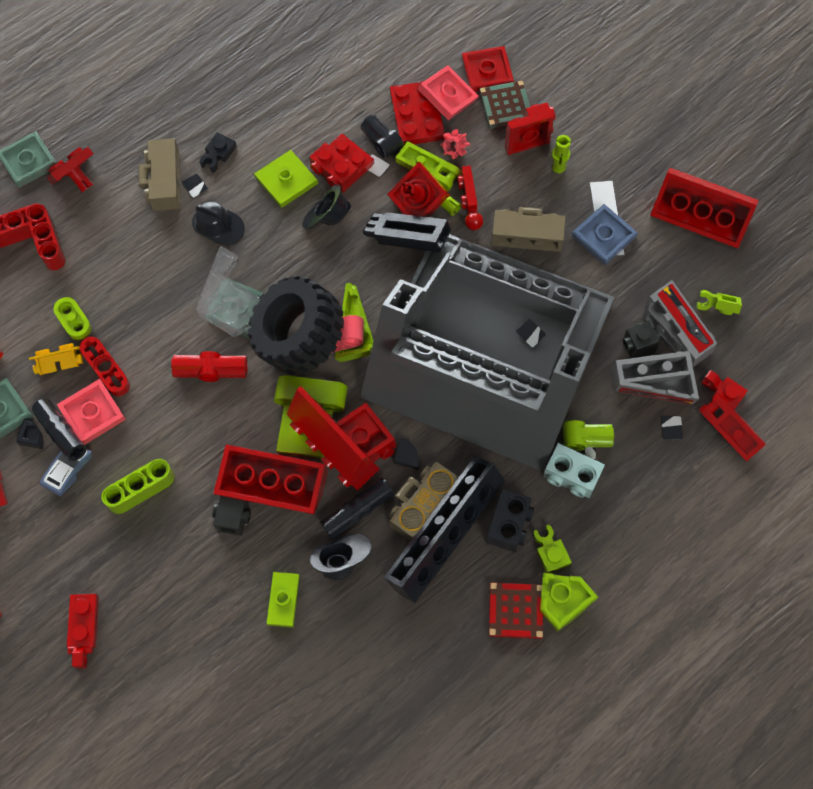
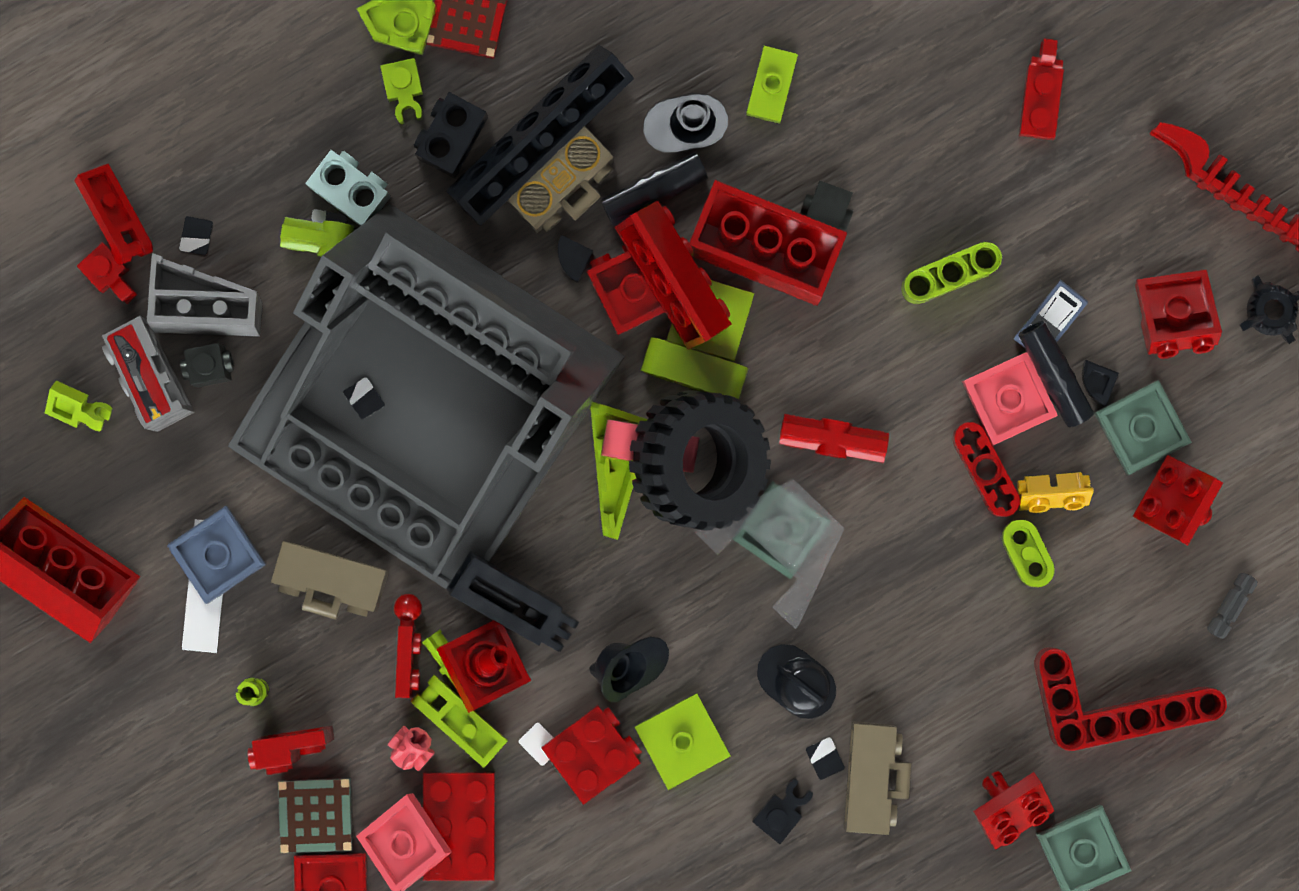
camera: 175 degrees left, 20 degrees up
black piece [361,115,404,159] -> none

